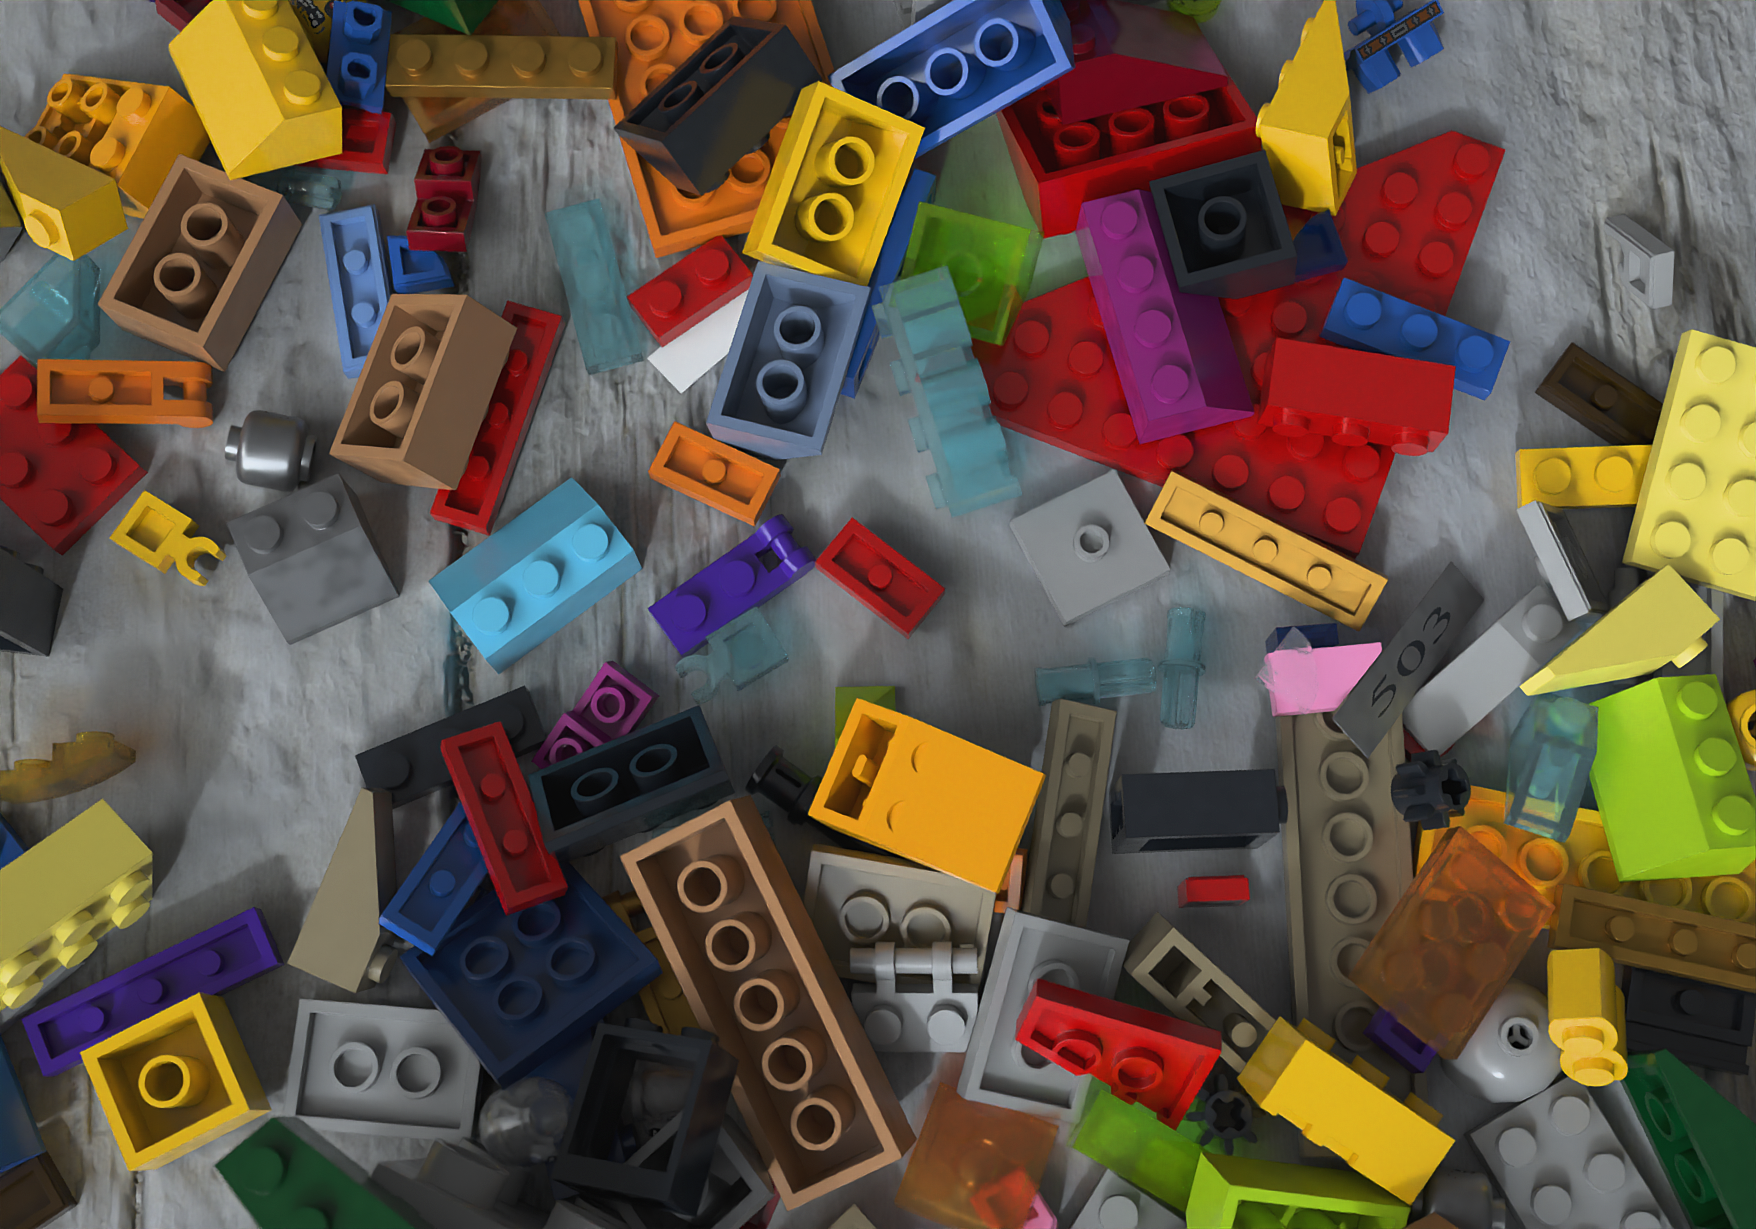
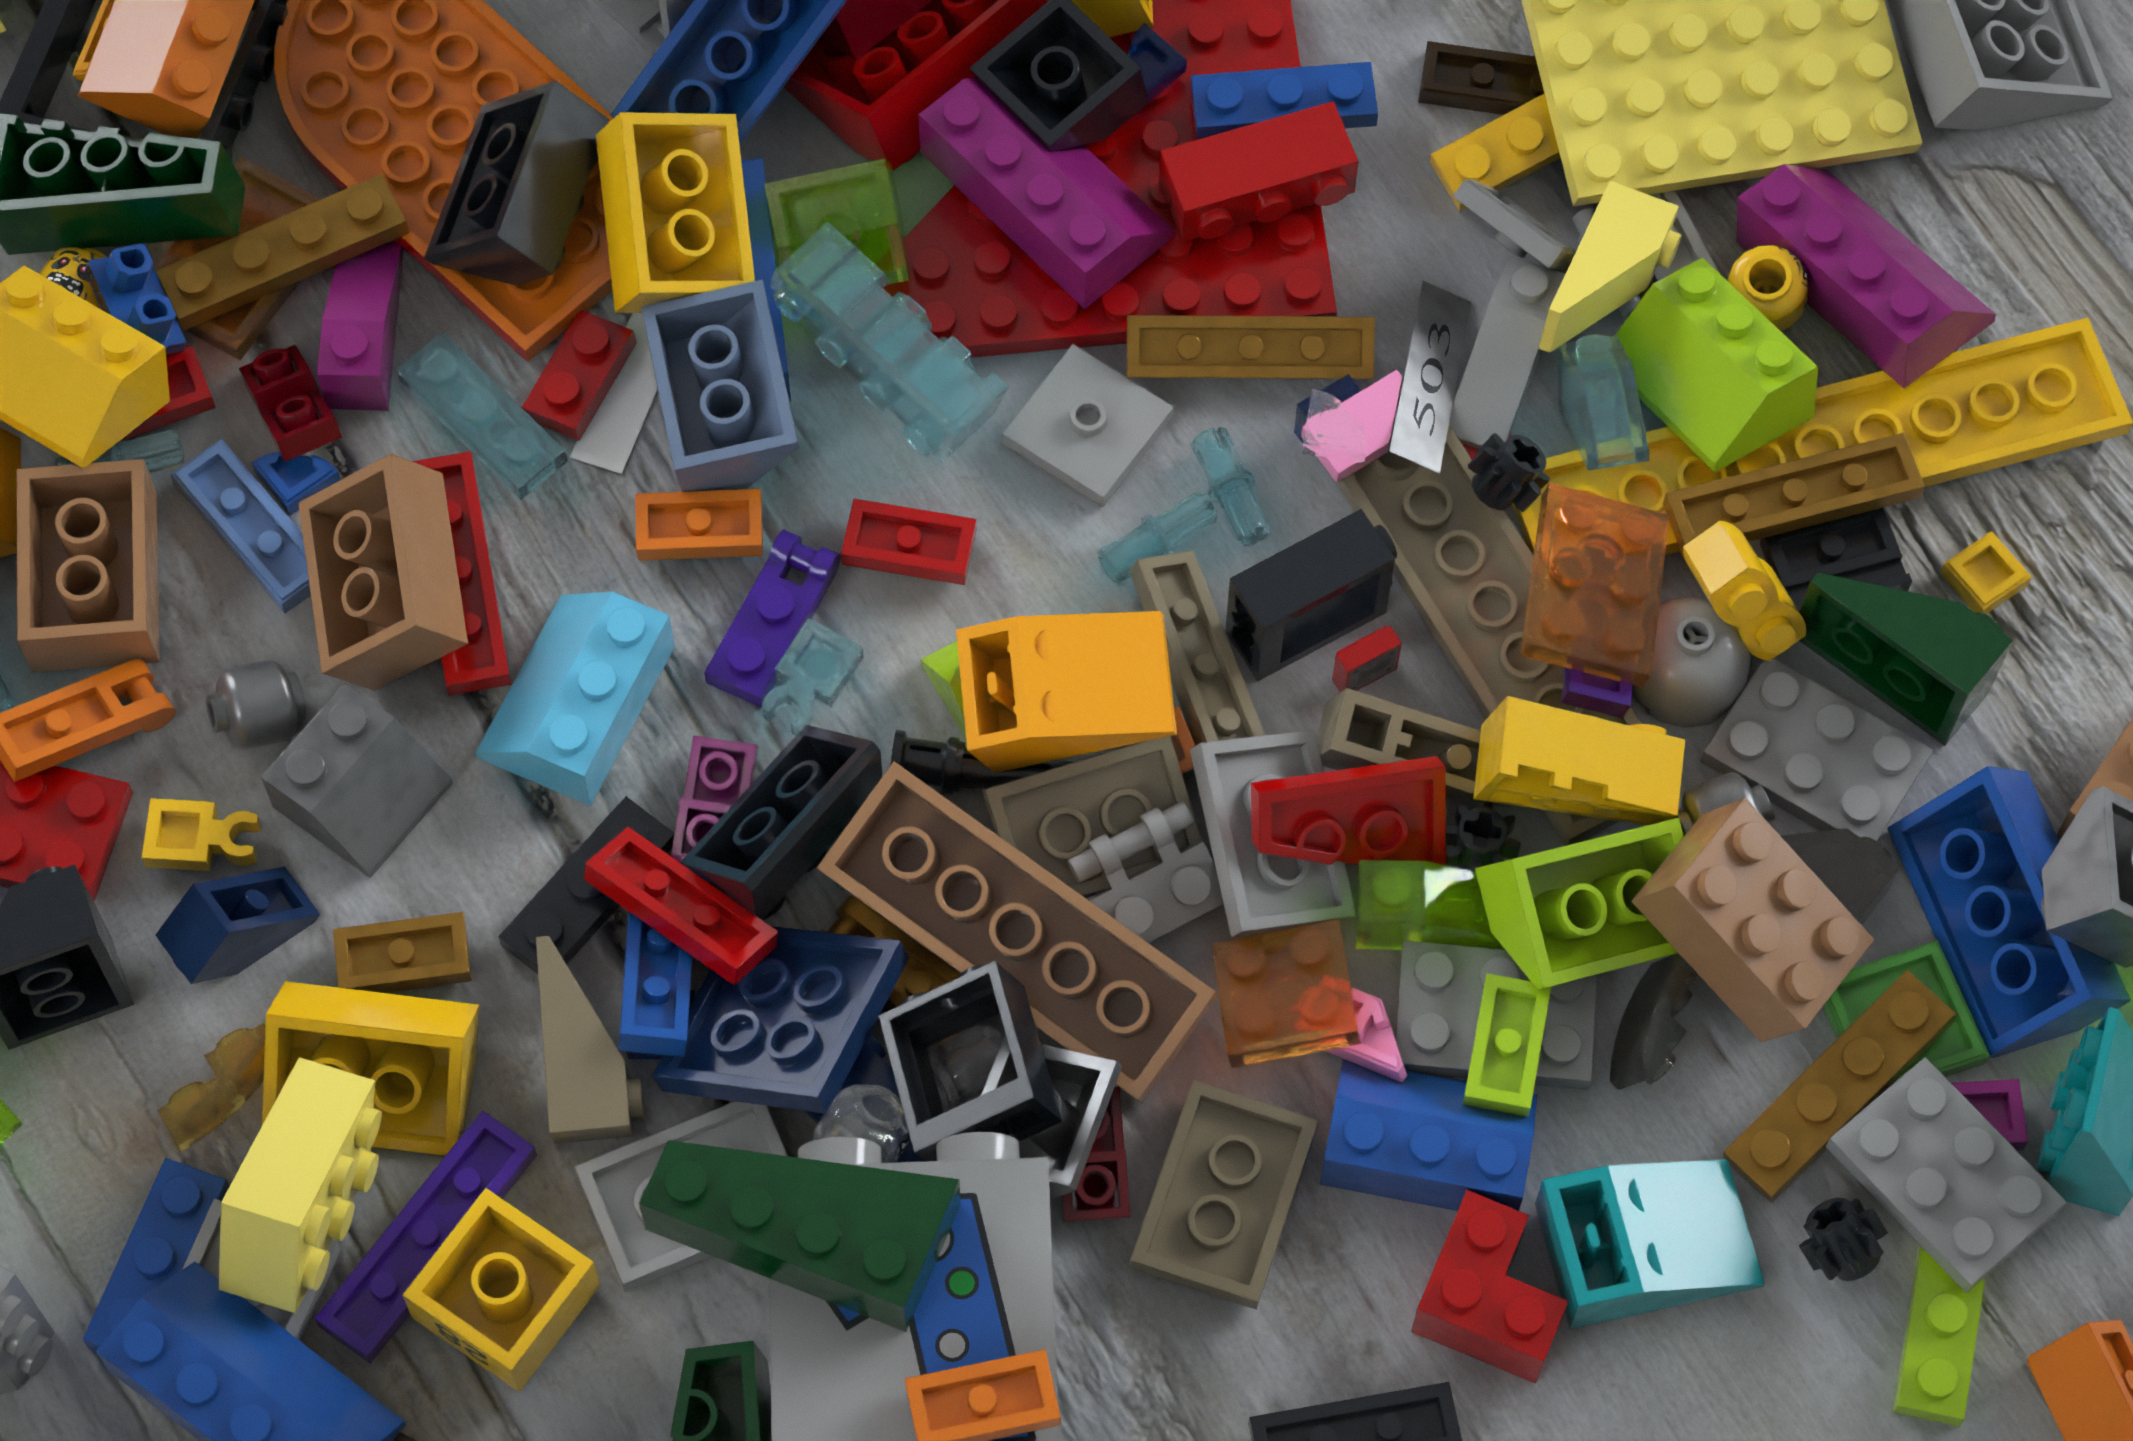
camera: 30 degrees left, 10 degrees down
none -> dark blue slope [155,866,320,984]
none -> yellow slope [262,981,479,1156]
none -> magenta slope [317,243,404,411]
none -> pearl gold plate [333,912,472,993]

